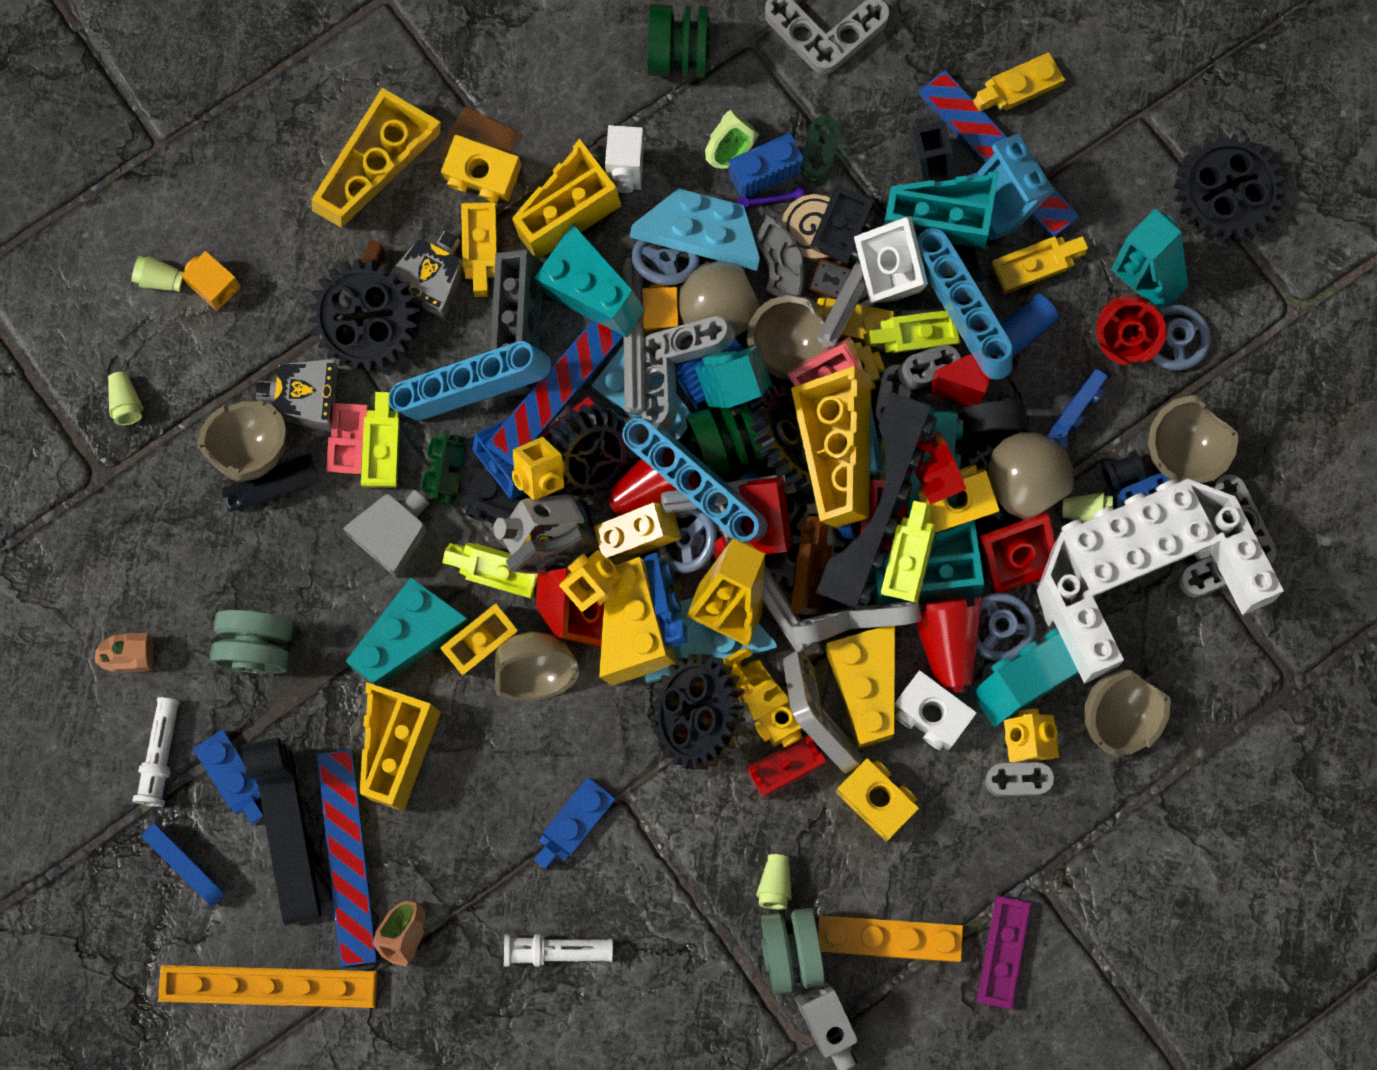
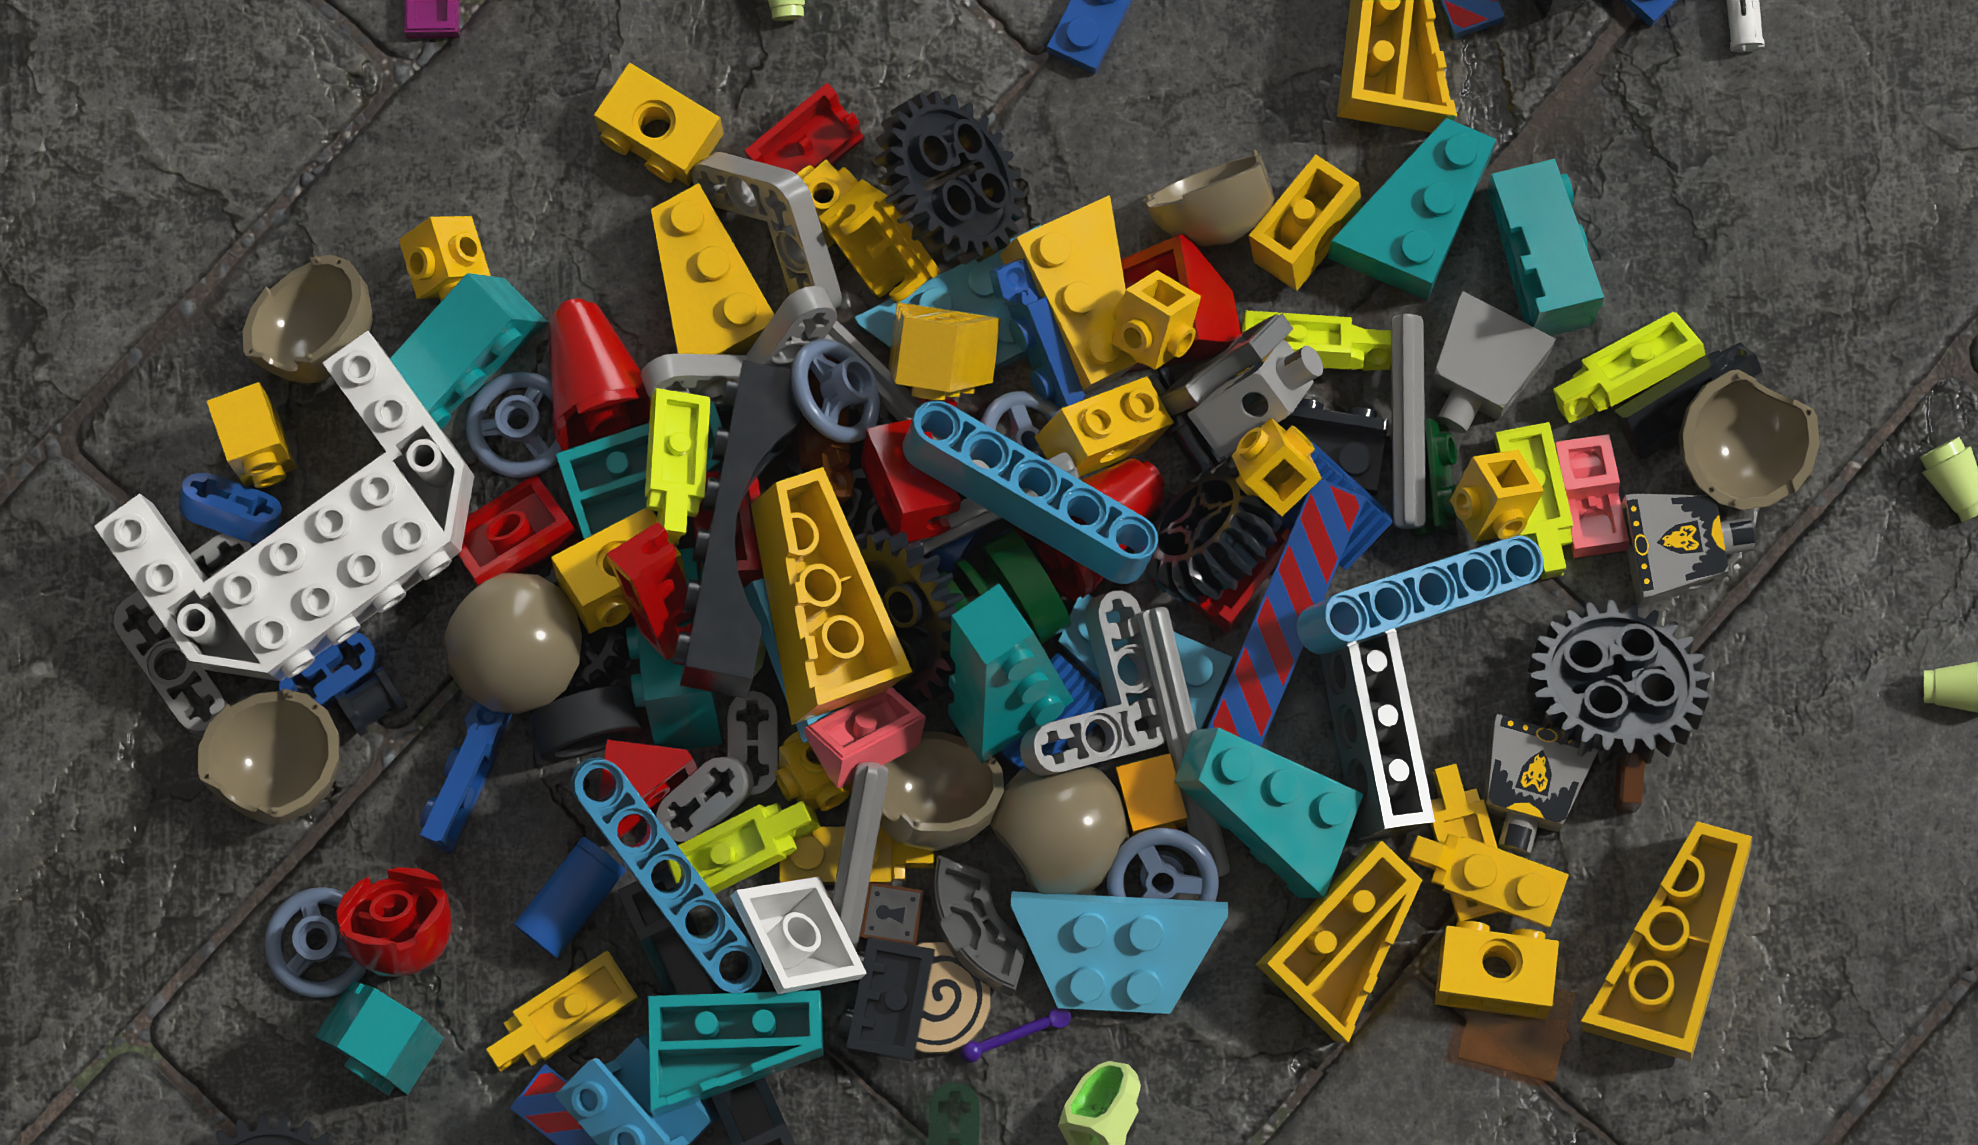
camera: 170 degrees right, 0 degrees up
nougat rock [95,633,153,673] -> none
light orange brick [182,251,241,311] -> none
sand green wheel [209,610,294,674] -> none
white brick [605,125,644,193] -> none
blue brick [728,133,803,198] -> none
white brick [894,670,976,751] -> none
light grey beam [985,762,1054,797] -> none
yellowish green cone [1063,492,1113,522] -> none
none -> blue beam [178,473,282,543]
none -> yellow brick [207,382,297,488]
none -> sand blue piece [791,339,880,443]
none -> light grey axle [1391,314,1426,529]
none -> yellow hinge [1408,834,1569,929]
none -> yellow brick [1450,450,1544,542]
none -> teal wedge [1487,158,1604,336]
none -> neon yellow hinge [1553,312,1706,423]

